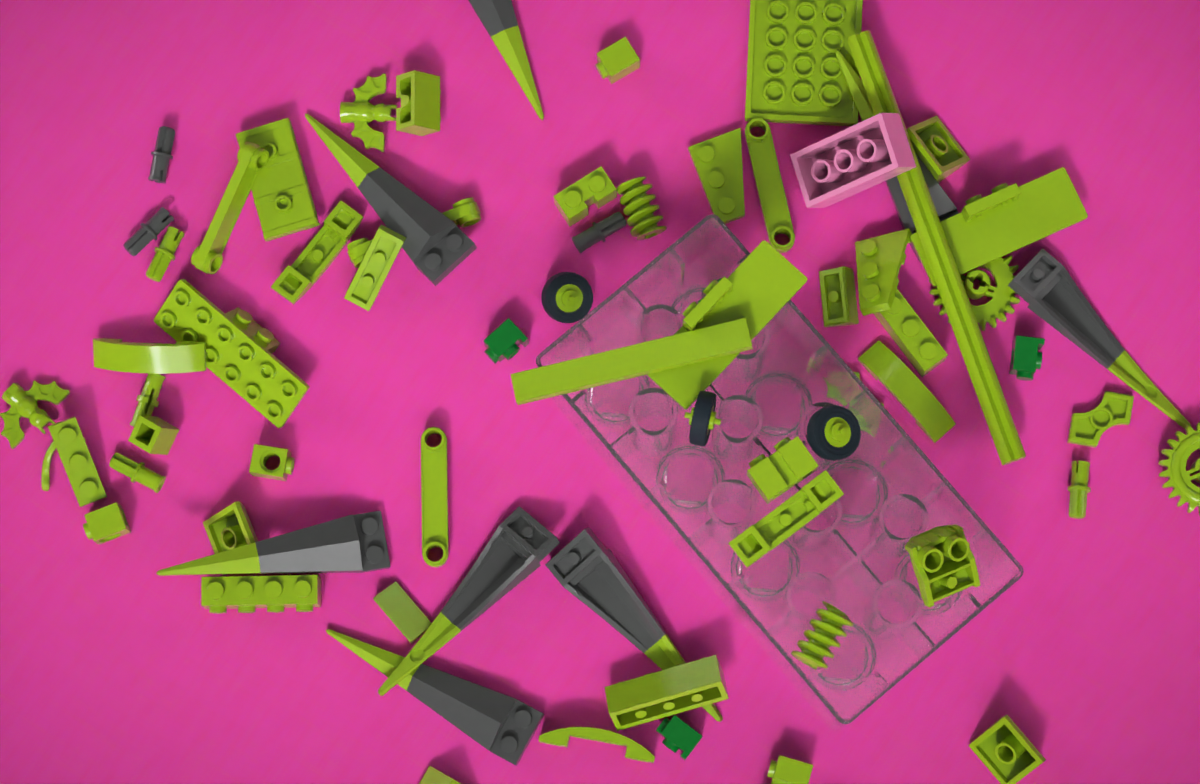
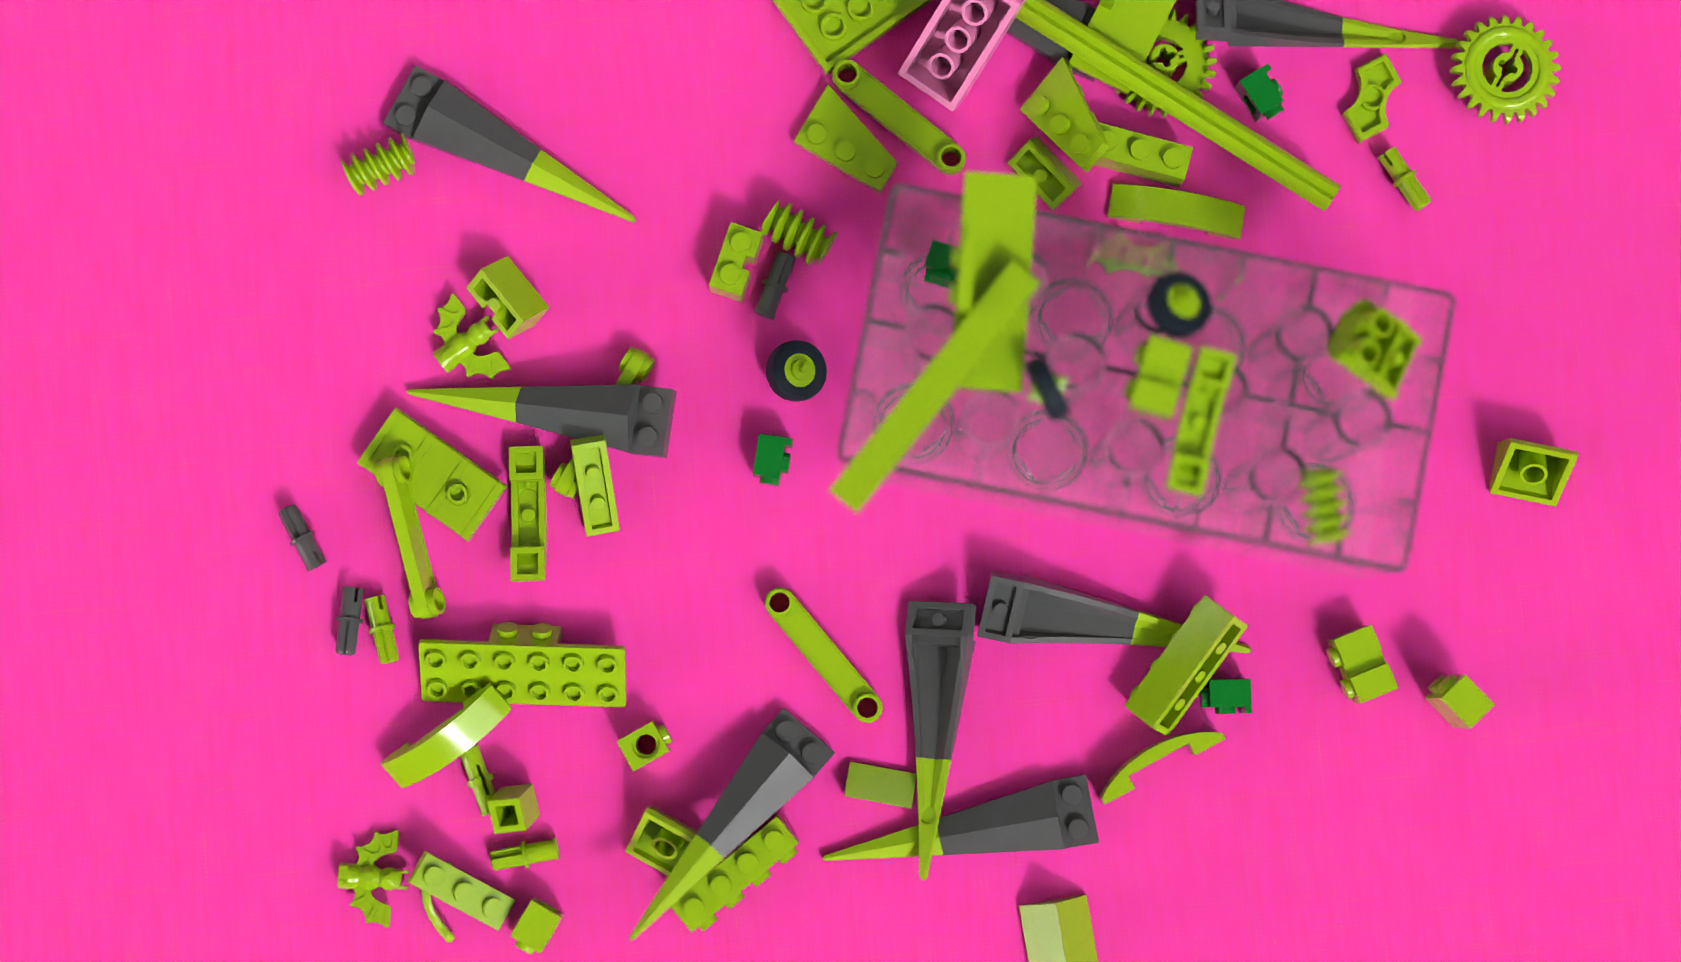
camera: 45 degrees left, 5 degrees up
lime brick [595,36,640,84] -> none

